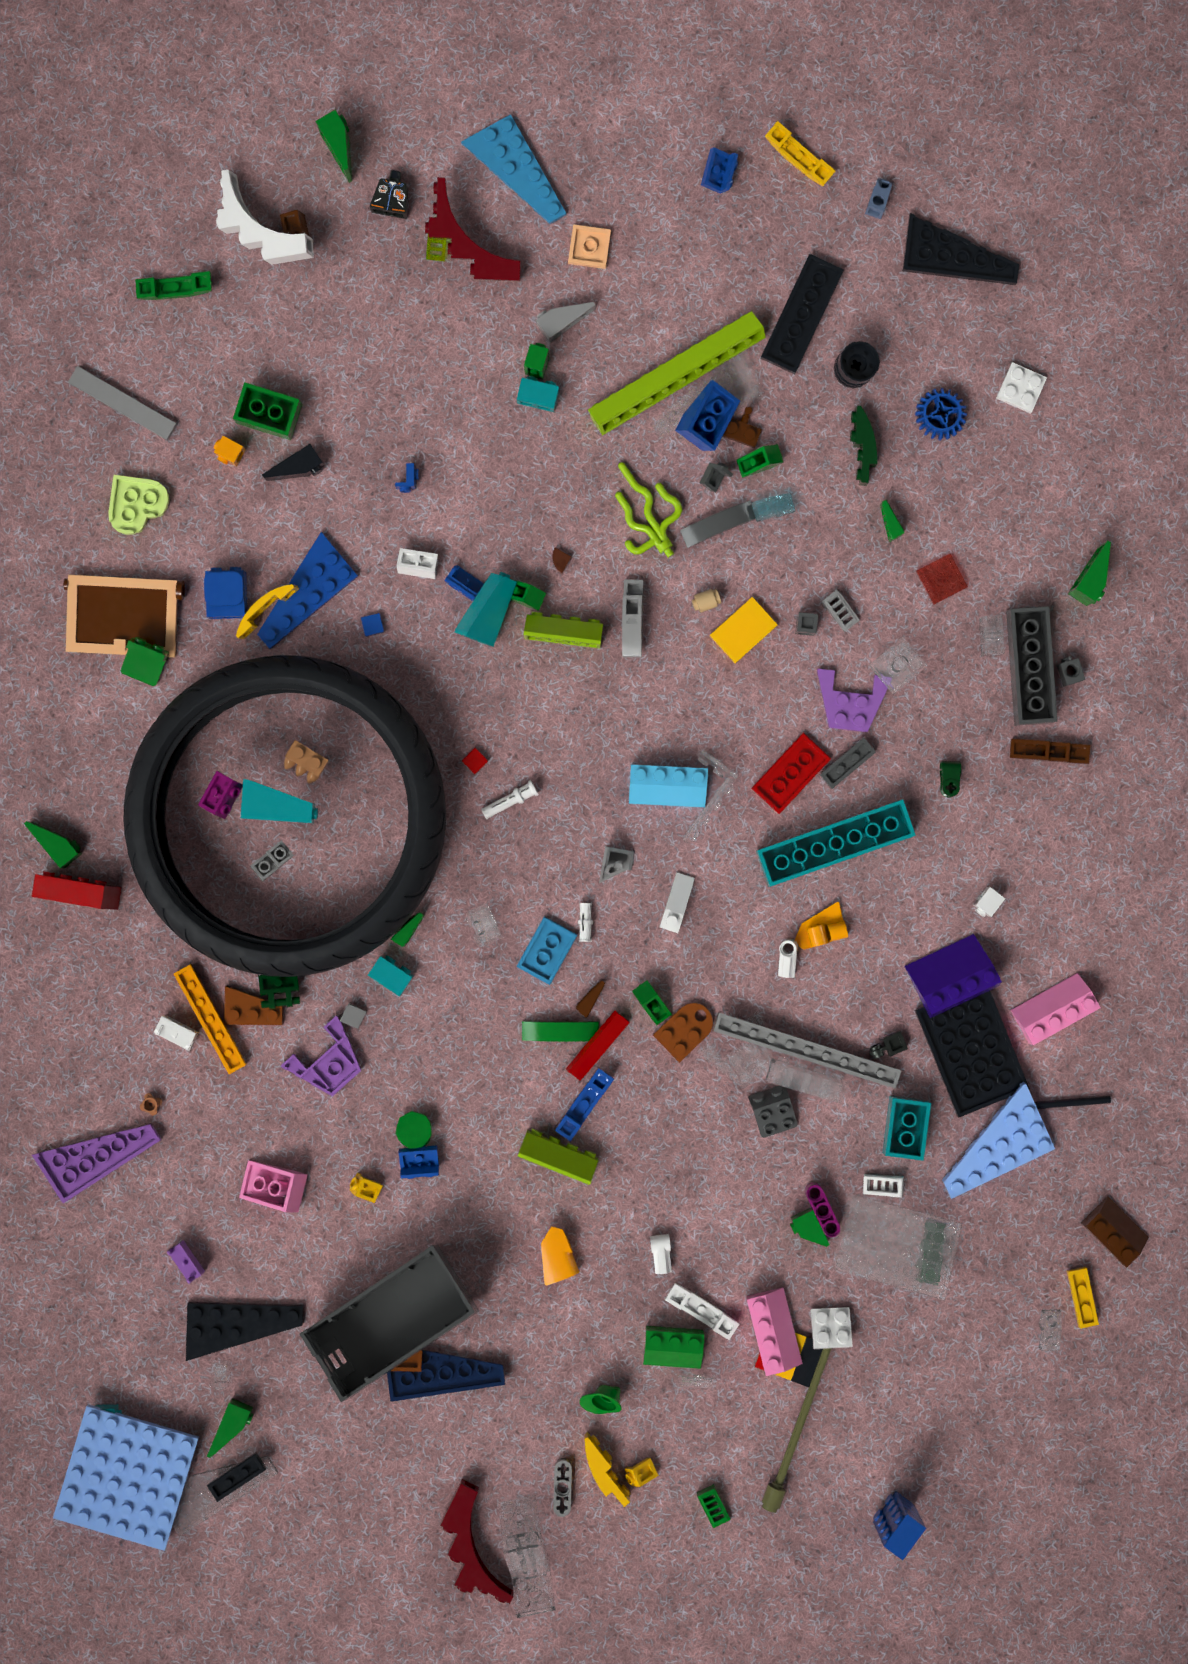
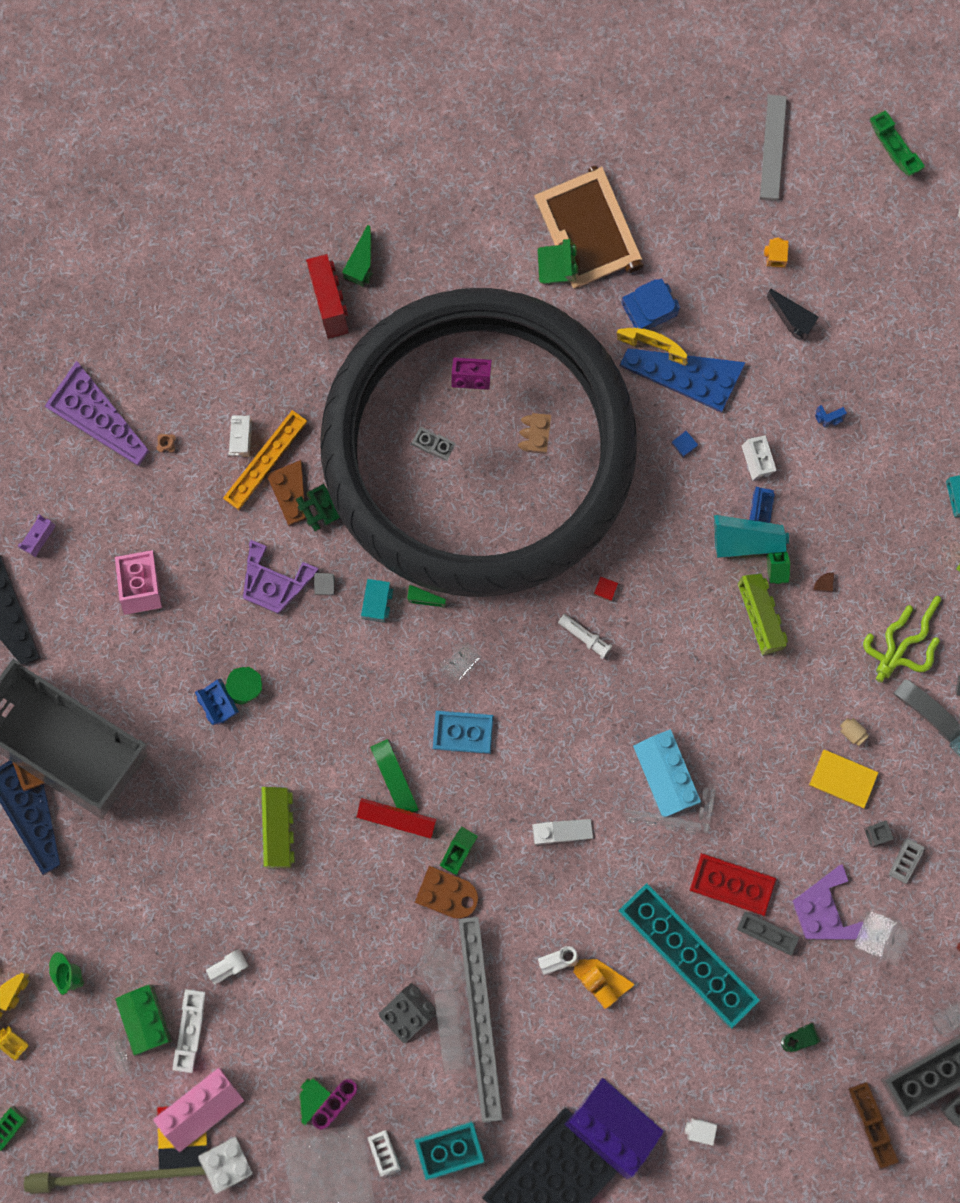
camera: 70 degrees right, 10 degrees down
yellowish green plate [108,475,169,535] -> none
green brick [233,382,303,441] -> none
teal slope [240,779,318,824] -> none
yellow bracket [349,1173,383,1203] -> none
light orange panel [541,1226,580,1286] -> none
blue slope [555,1068,614,1142] -> none
reddish brown slope [576,980,605,1018] -> none
white pin [578,903,593,942] -> none
light grey slope [599,846,634,883] -> none
light grey slope [622,580,644,657] -> none
pearl dark grey plate [869,1031,908,1059] -> none

